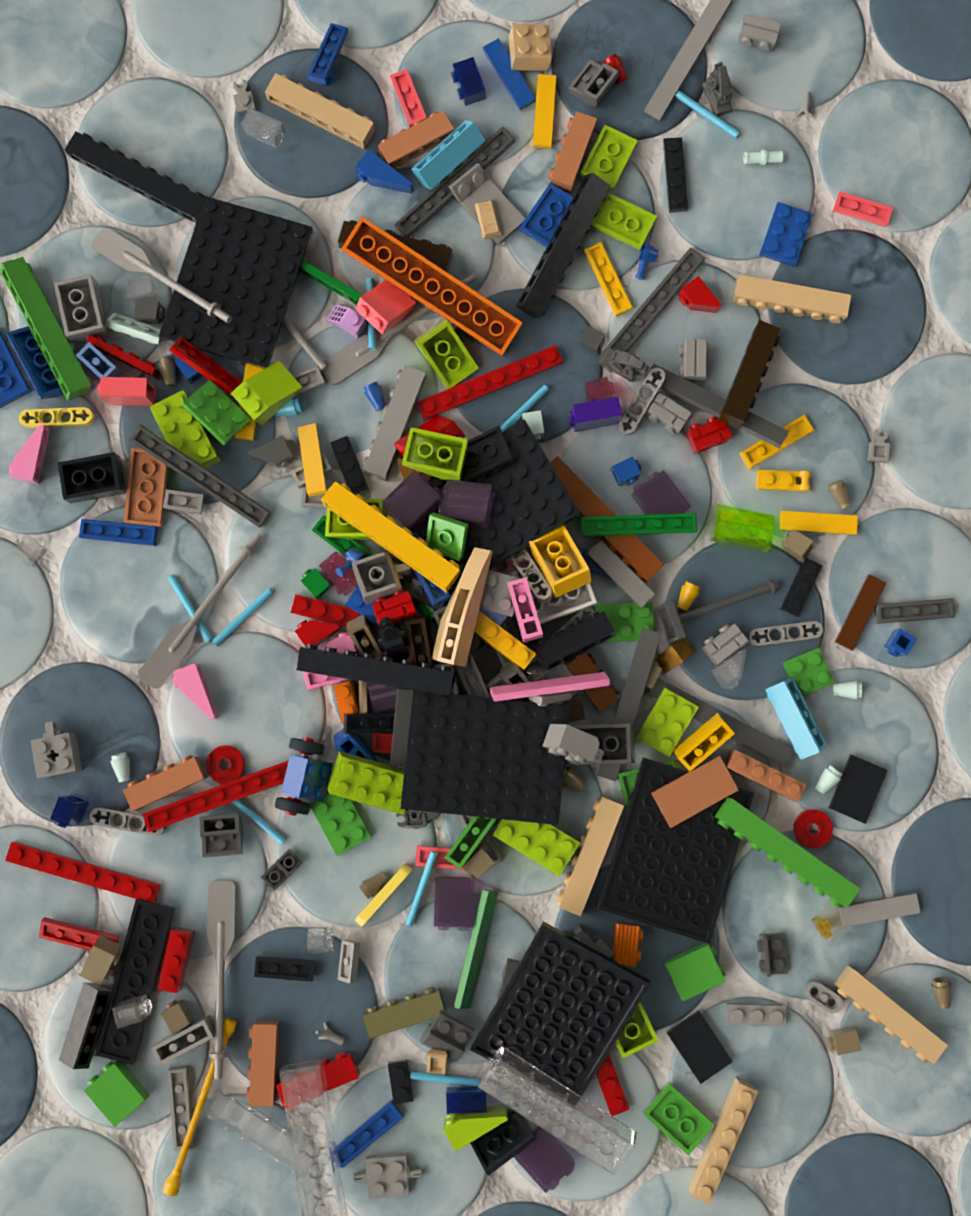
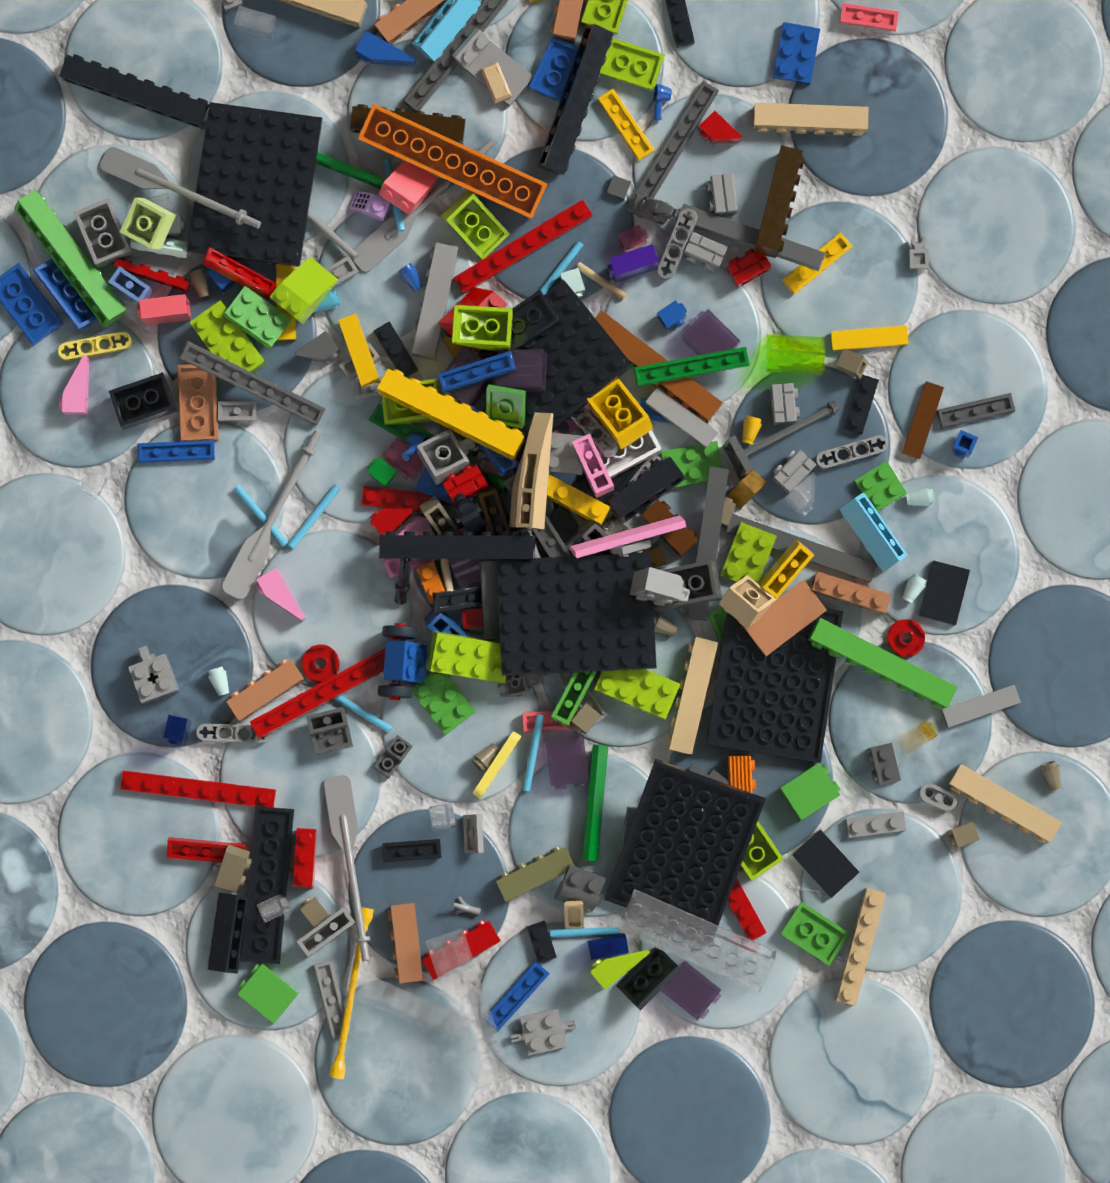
camera: 15 degrees left, 0 degrees up
yellow plate [756,470,811,492] -> none
dark tan cone [828,480,852,510] -> none
none -> yellowish green brick [120,198,176,250]
none -> black pin [394,555,413,605]
none -> blue tile [438,351,516,393]
none -> tan bar [576,262,627,300]
none -> tan slope [719,575,777,628]
none -> light grey brick [770,383,800,425]

